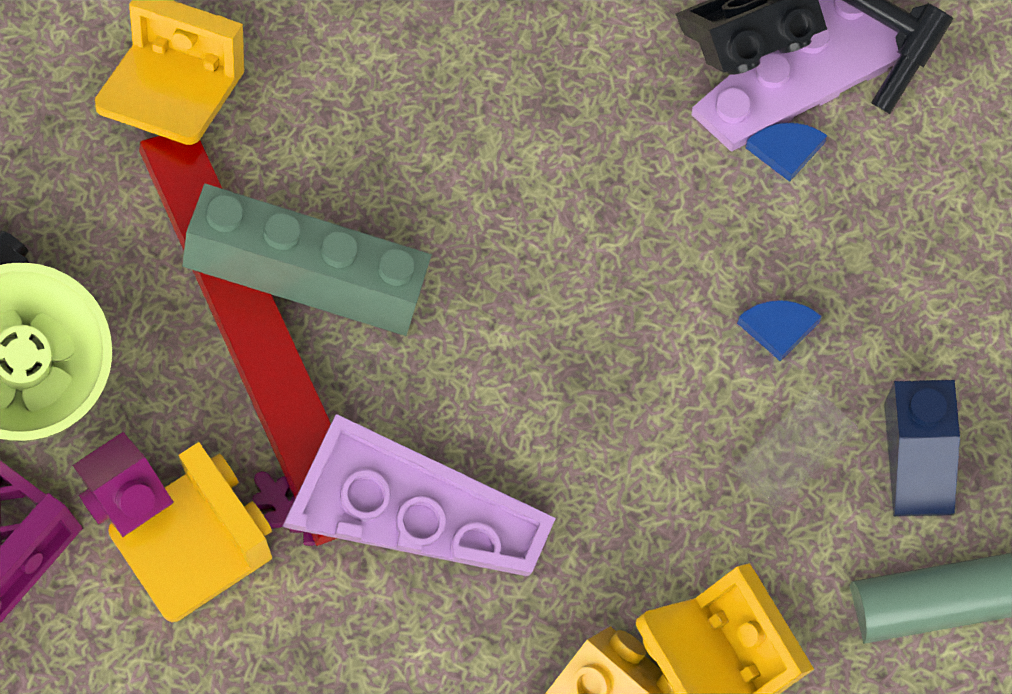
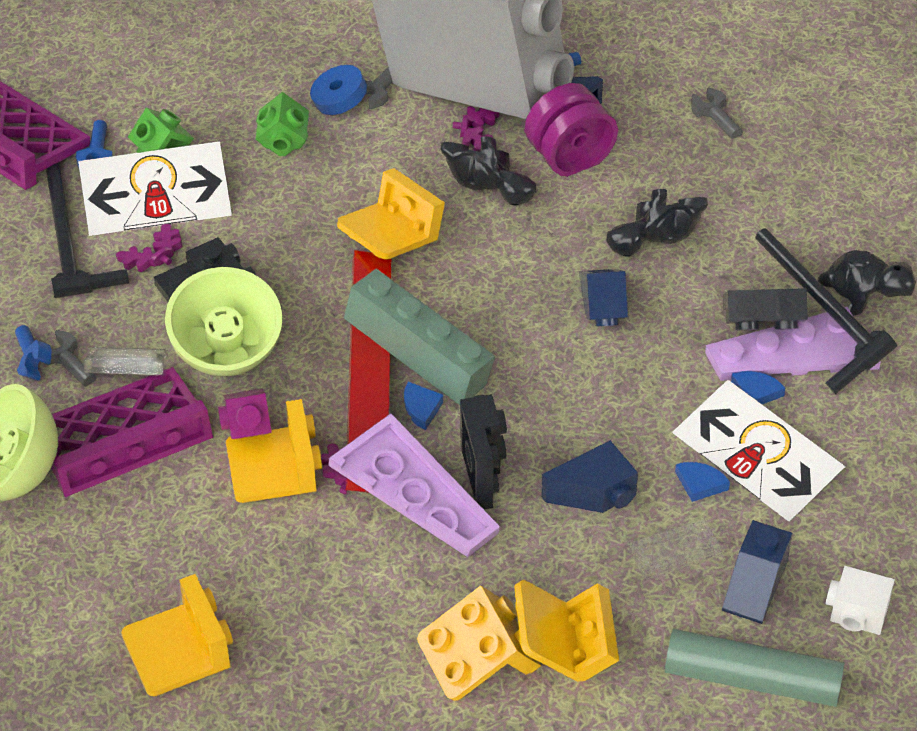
camera: 25 degrees right, 20 degrees down
none -> blue tile [404,382,443,430]
none -> black plate [460,394,507,509]
none -> dark blue slope [541,440,638,513]
none -> dark blue slope [579,269,628,326]
none -> white sticker [672,380,846,521]

